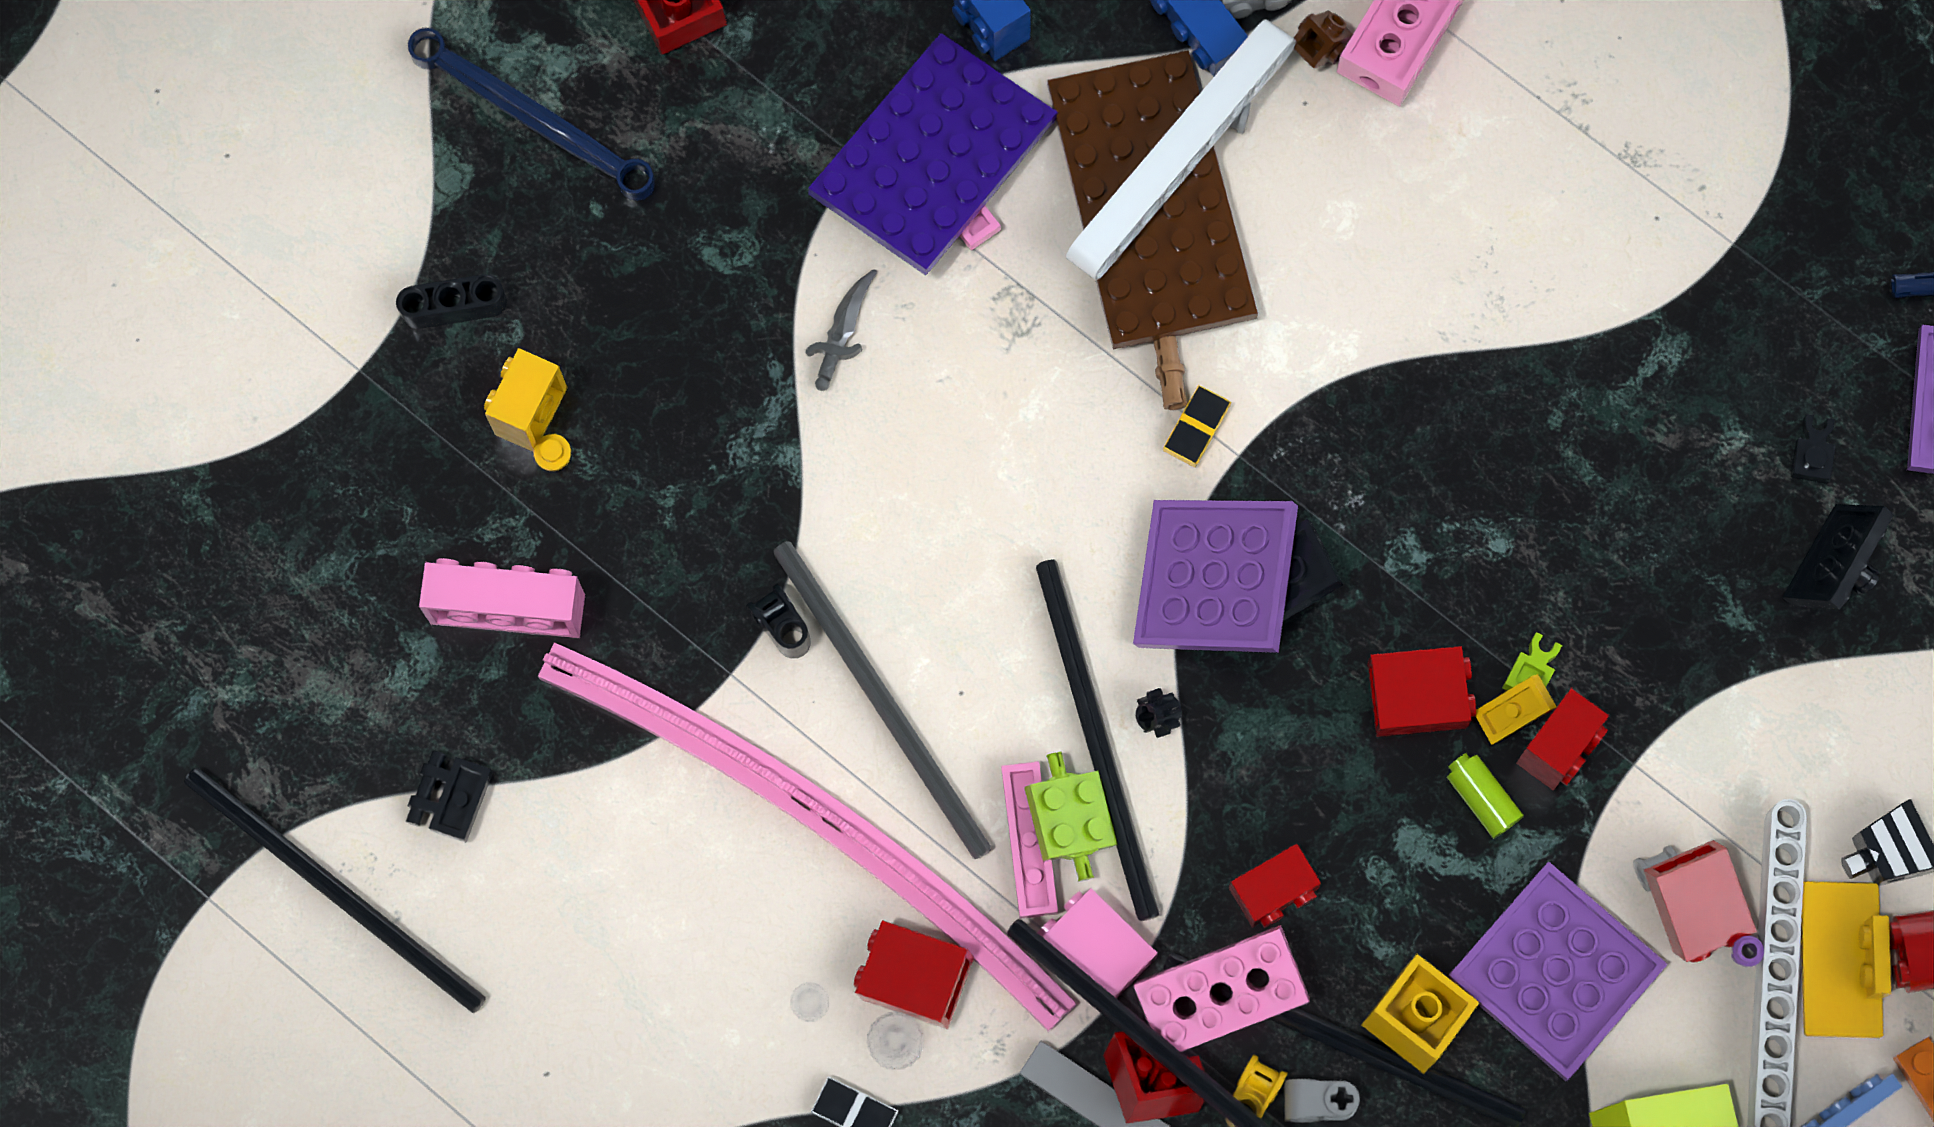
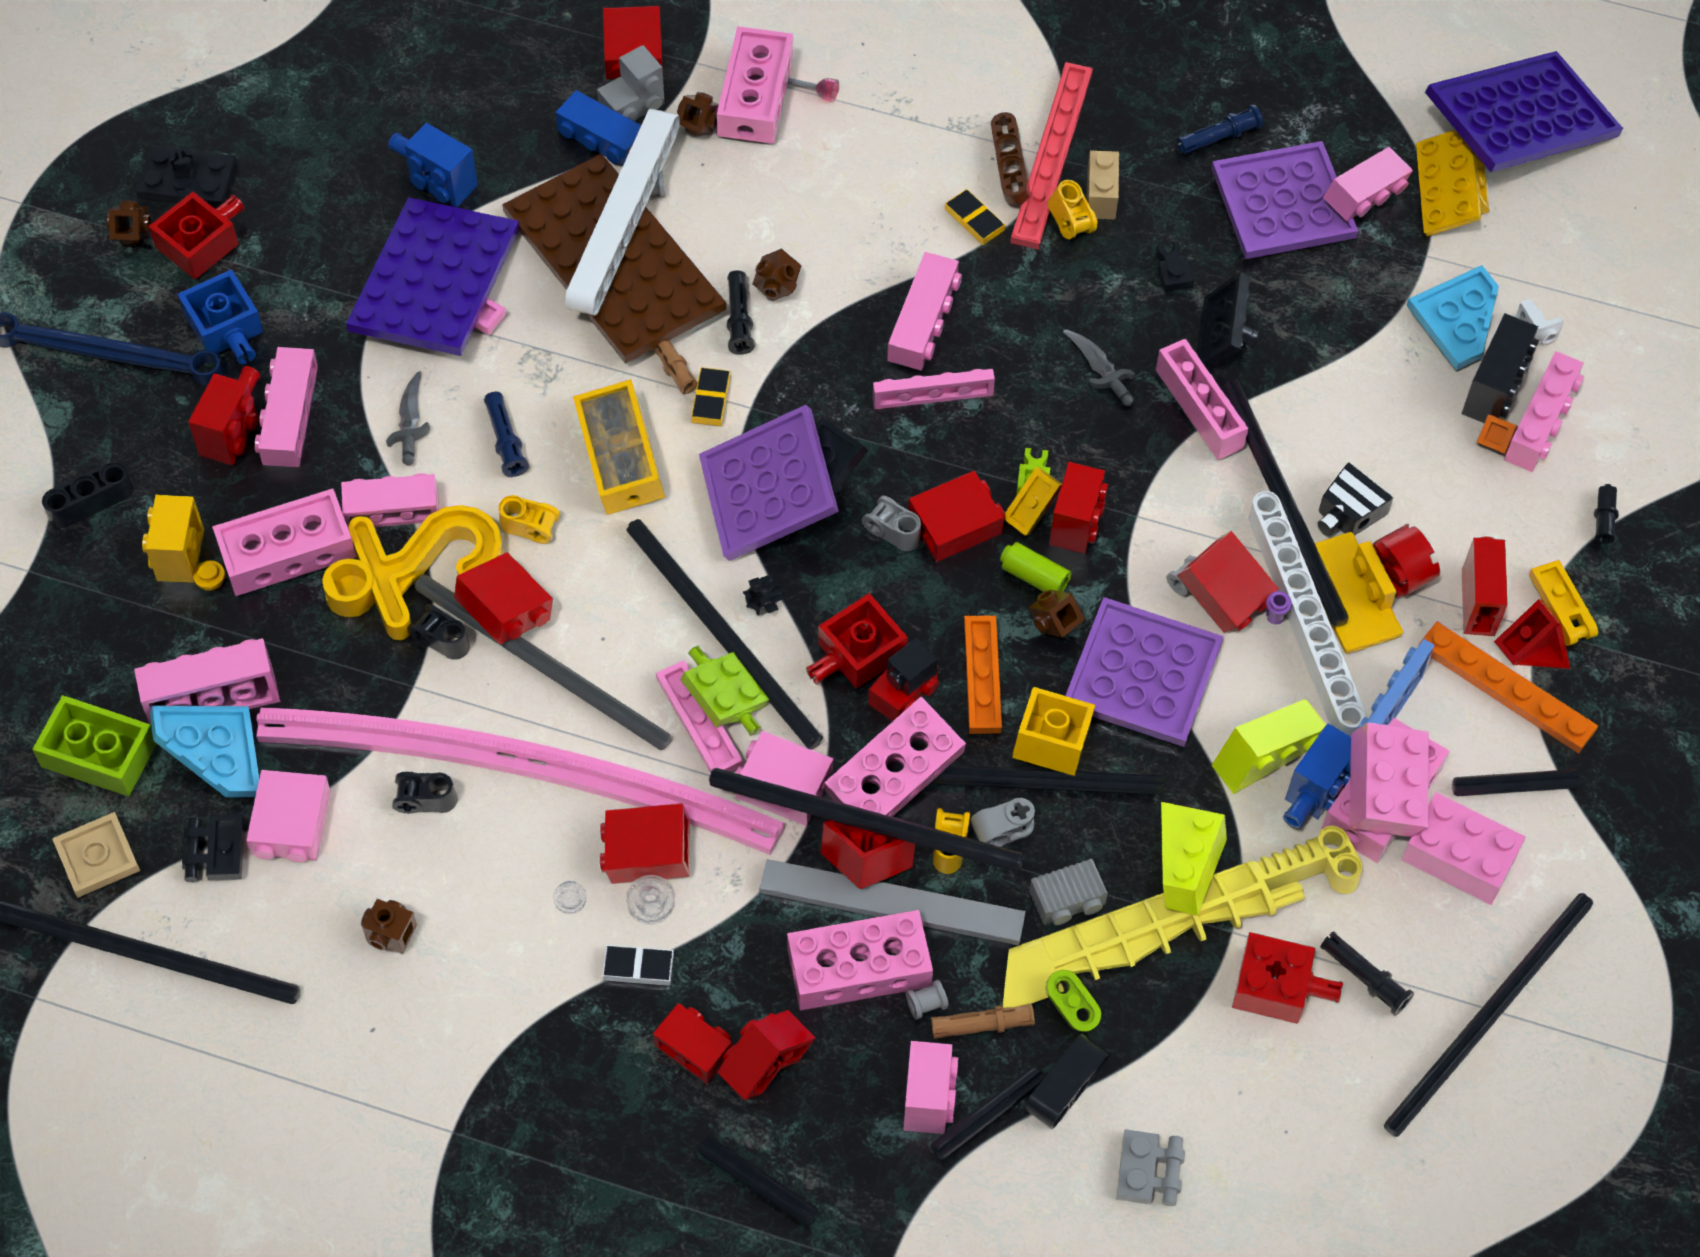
camera: 25 degrees left, 15 degrees down
none -> lime brick [32,695,157,797]
none -> tan plate [52,812,140,898]
none -> medium azure plate [150,706,259,797]
none -> blue brick [177,269,263,364]
none -> red brick [188,366,261,466]
none -> bright pink brick [212,489,356,596]
none -> bright pink brick [246,770,331,862]
none -> bright pink brick [255,347,318,467]
none -> yellow piece [322,505,503,640]
none -> bright pink brick [341,473,439,527]
none -> reddish brown brick [361,899,417,954]
none -> black piece [392,771,458,814]
none -> red brick [454,552,553,645]
none -> dark blue pin [484,391,529,477]
none -> yellow piece [498,495,561,544]
none -> brick [573,379,666,515]
none -> black pin [726,270,755,355]
none -> reddish brown brick [752,248,802,301]
none -> clear pink hinge [788,78,839,102]
none -> red brick [806,593,908,689]
none -> light grey piece [862,496,921,551]
none -> bright pink plate [873,369,995,409]
none -> black brick [886,638,938,696]
none -> bright pink brick [887,252,962,371]
none -> black tile [945,189,1005,245]
none -> orange plate [964,616,1002,734]
none -> reddish brown beam [991,112,1030,205]
none -> coral tile [1010,62,1093,250]
none -> reddish brown brick [1029,589,1085,637]
none -> yellow piece [1047,180,1097,239]
none -> piece [1063,330,1135,406]
none -> tan brick [1086,150,1119,220]
none -> bright pink brick [1156,339,1248,460]
none -> black axle [1223,378,1349,627]

